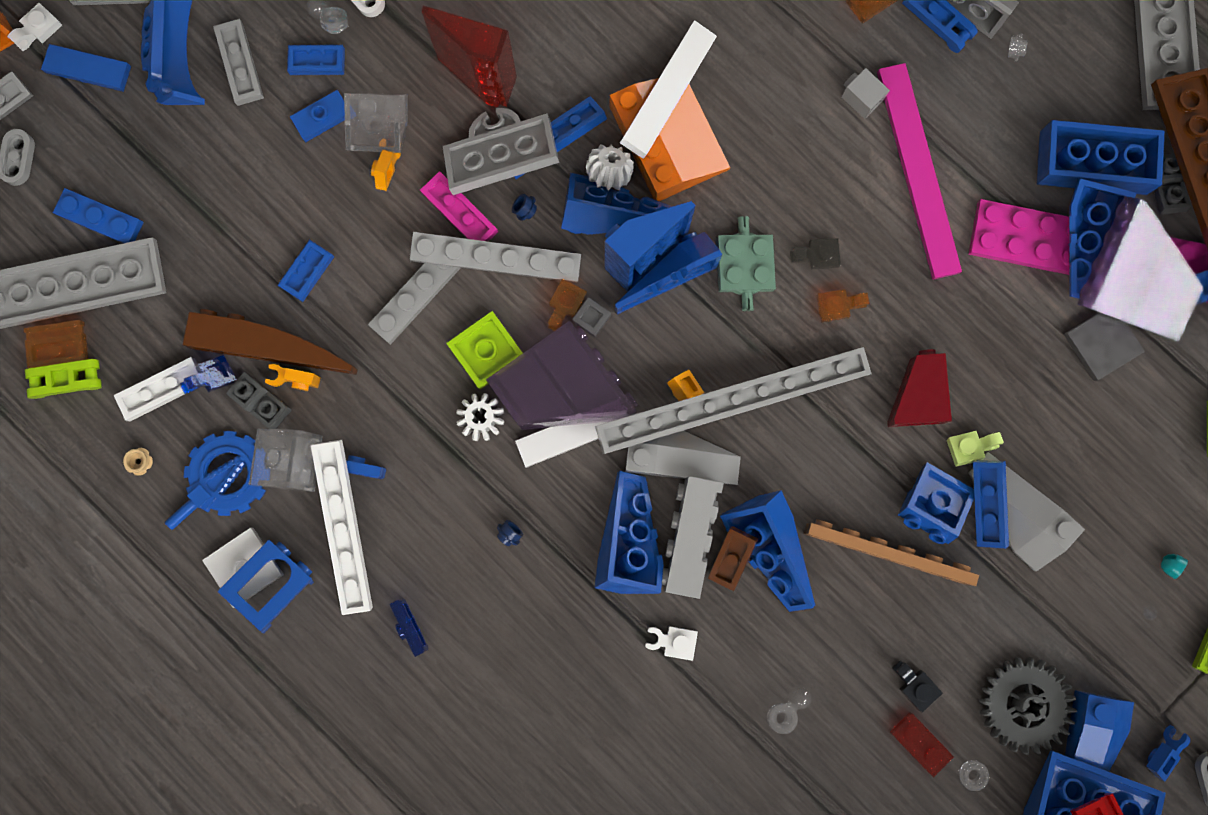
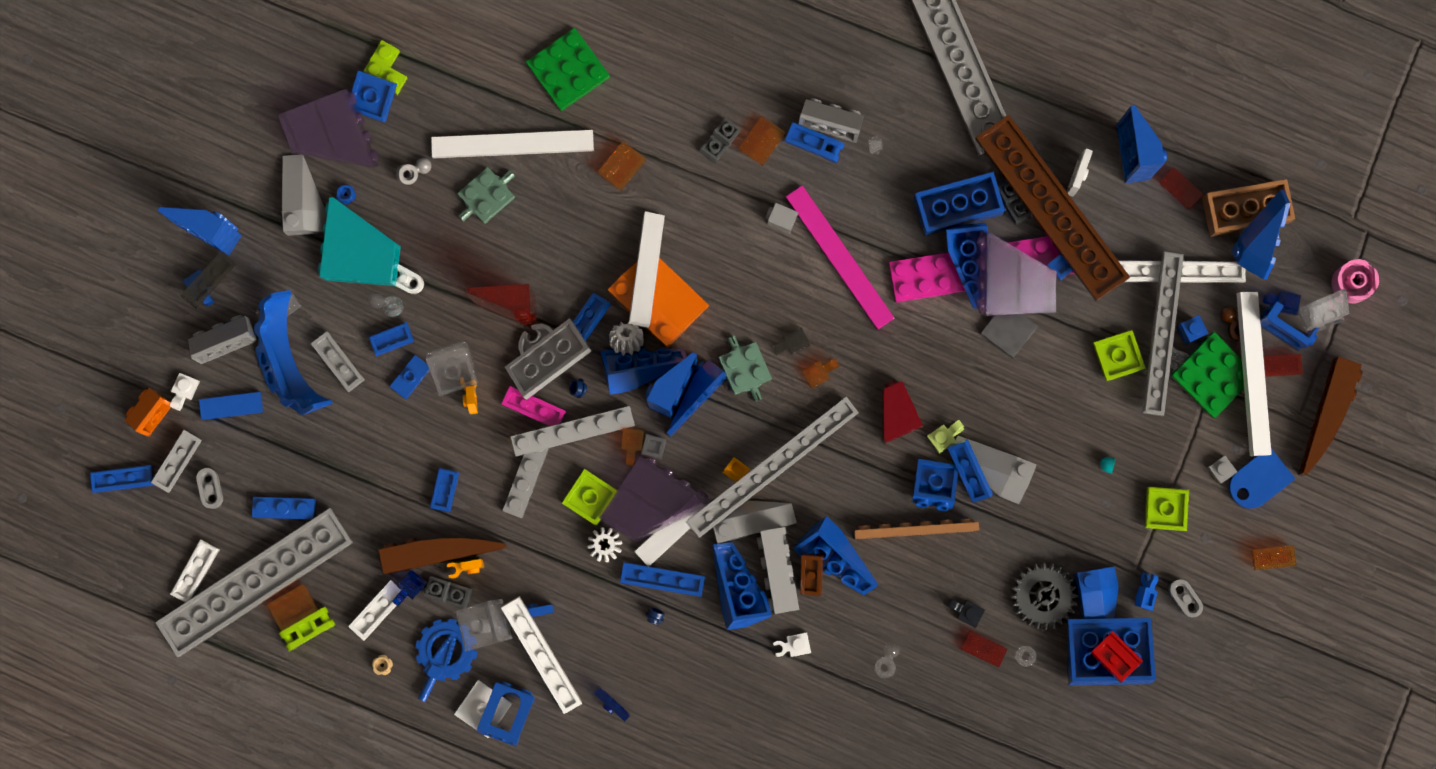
camera: 20 degrees left, 0 degrees up
none -> blue plate [620,563,705,597]

